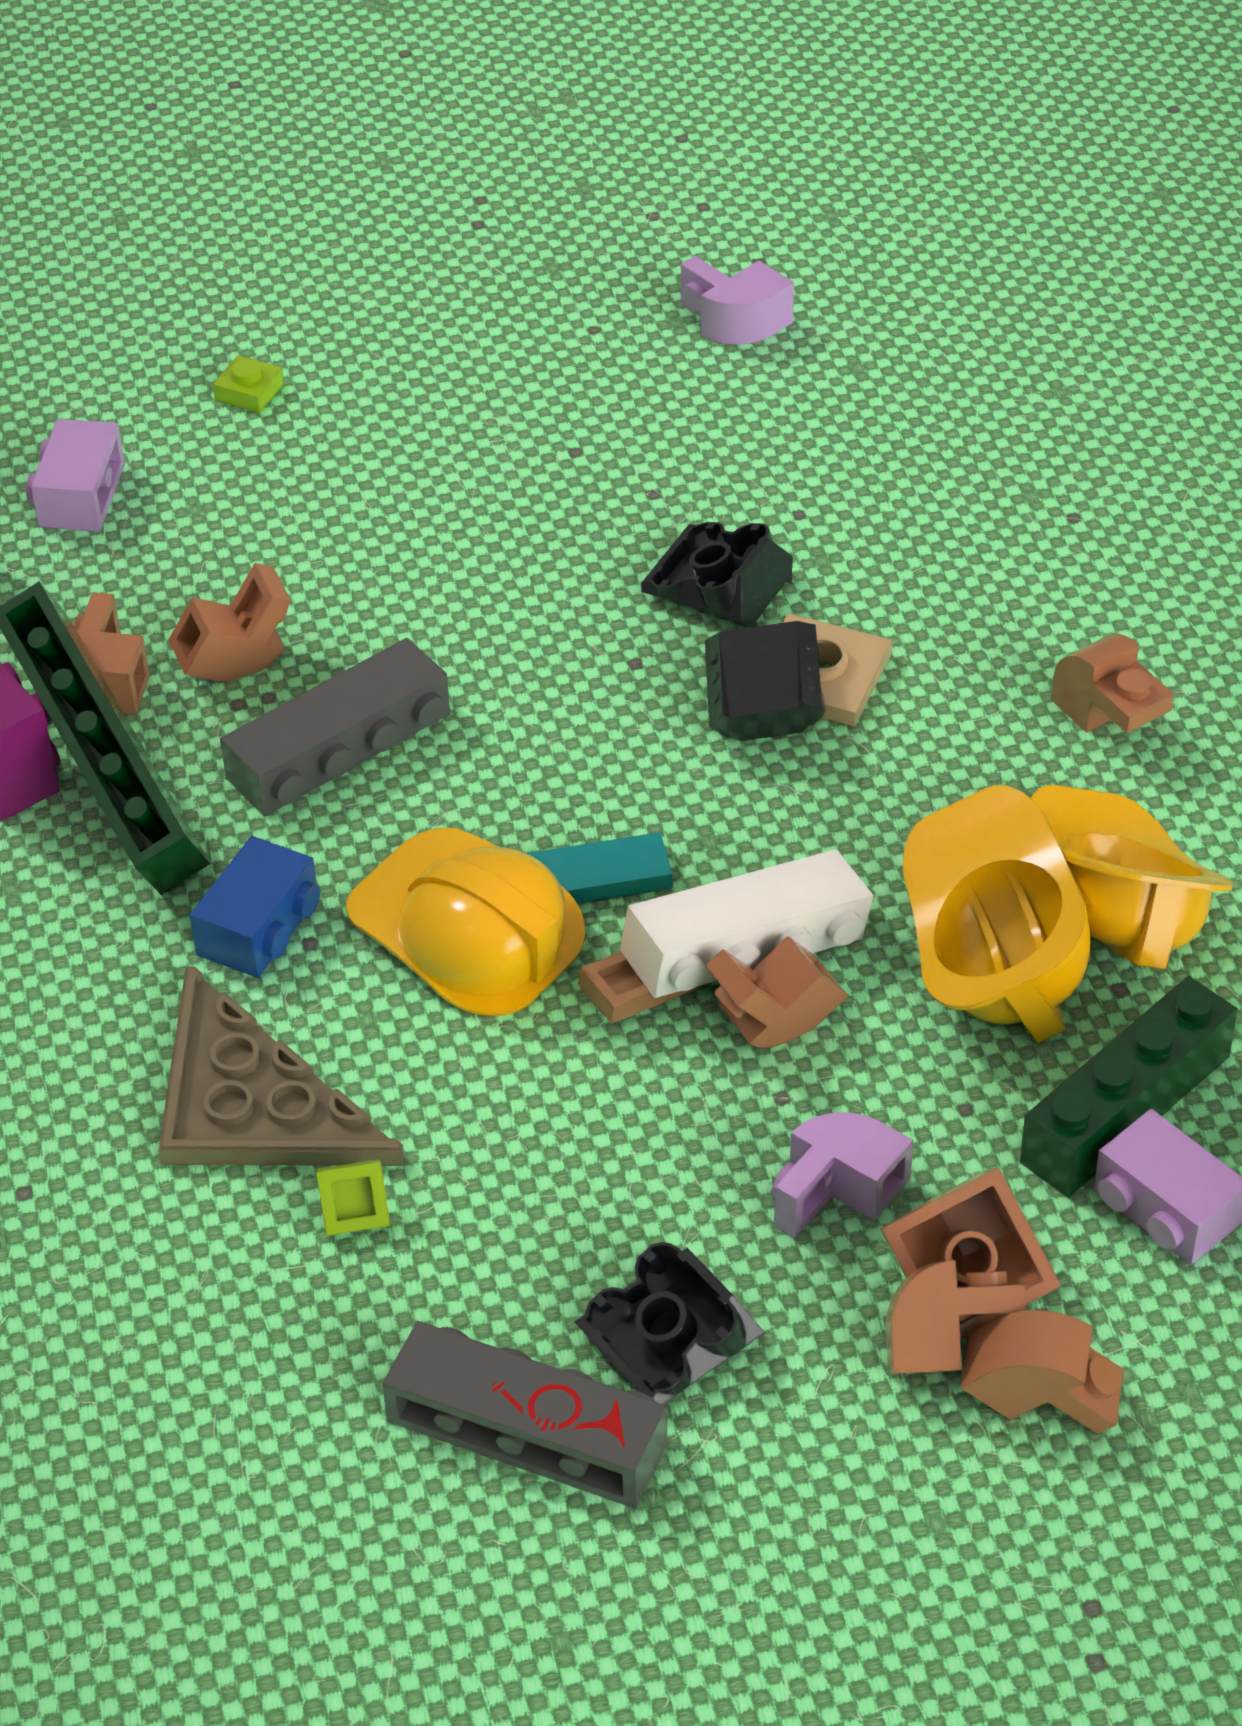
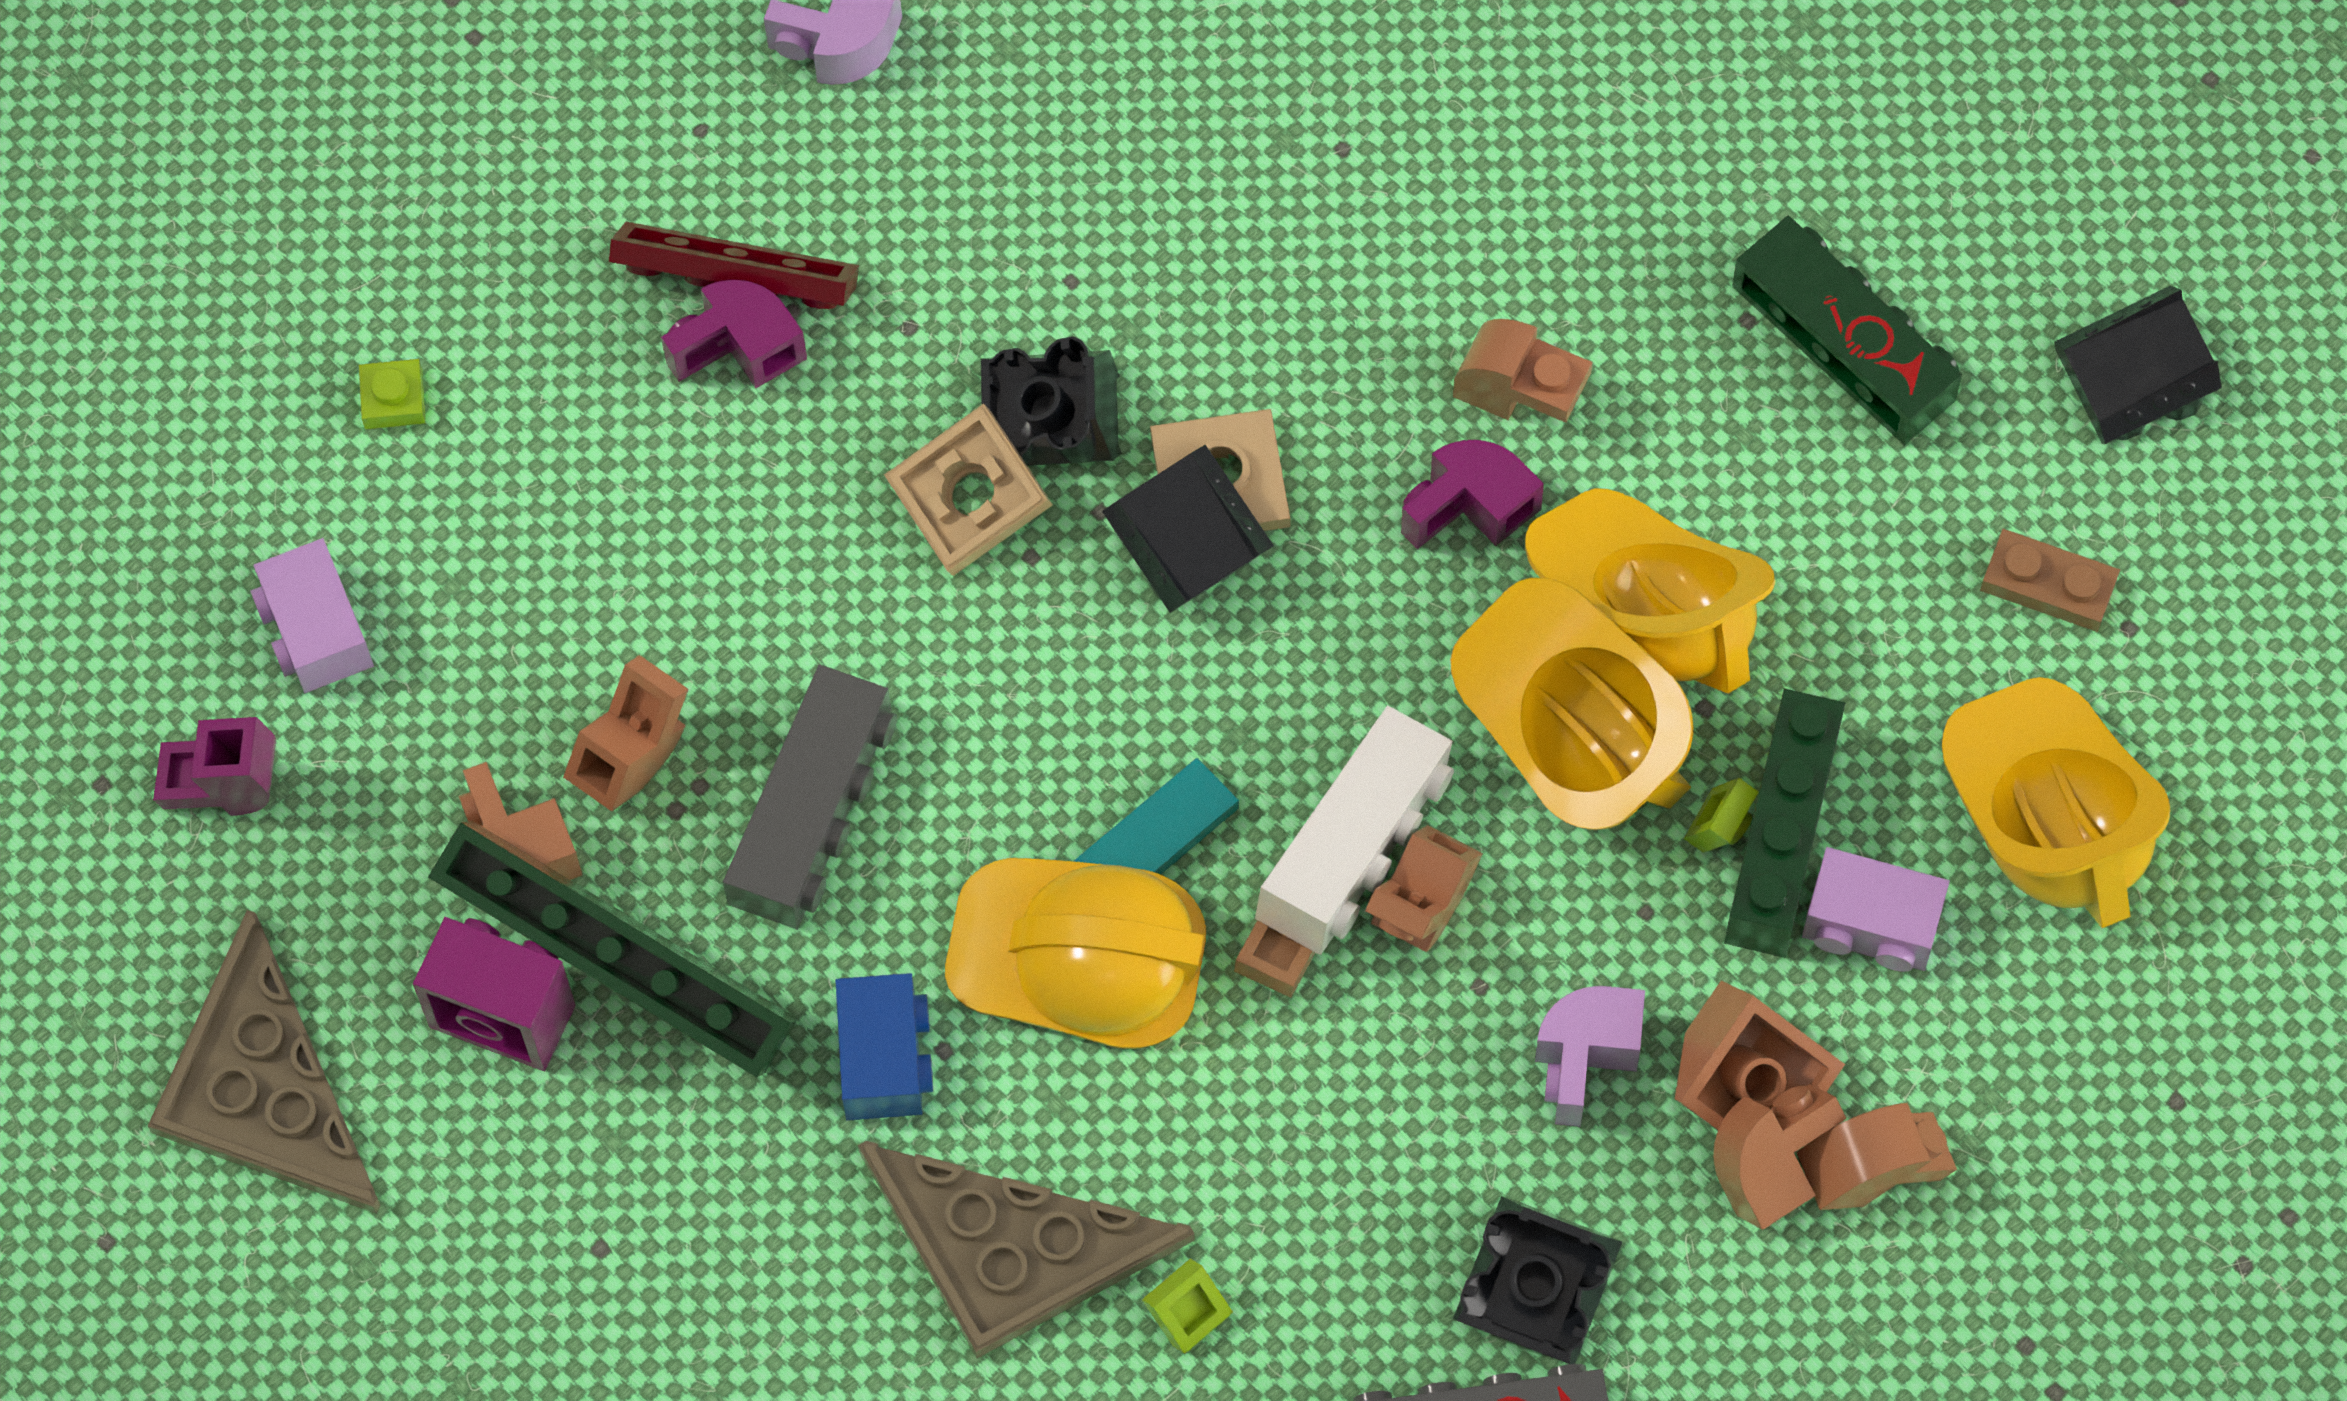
camera: 30 degrees left, 20 degrees up
none -> dark red plate [609,221,859,309]
none -> magenta brick [661,280,807,388]
none -> tan piece [884,404,1053,576]
none -> magenta brick [1401,440,1544,550]
none -> lime plate [1683,778,1759,853]

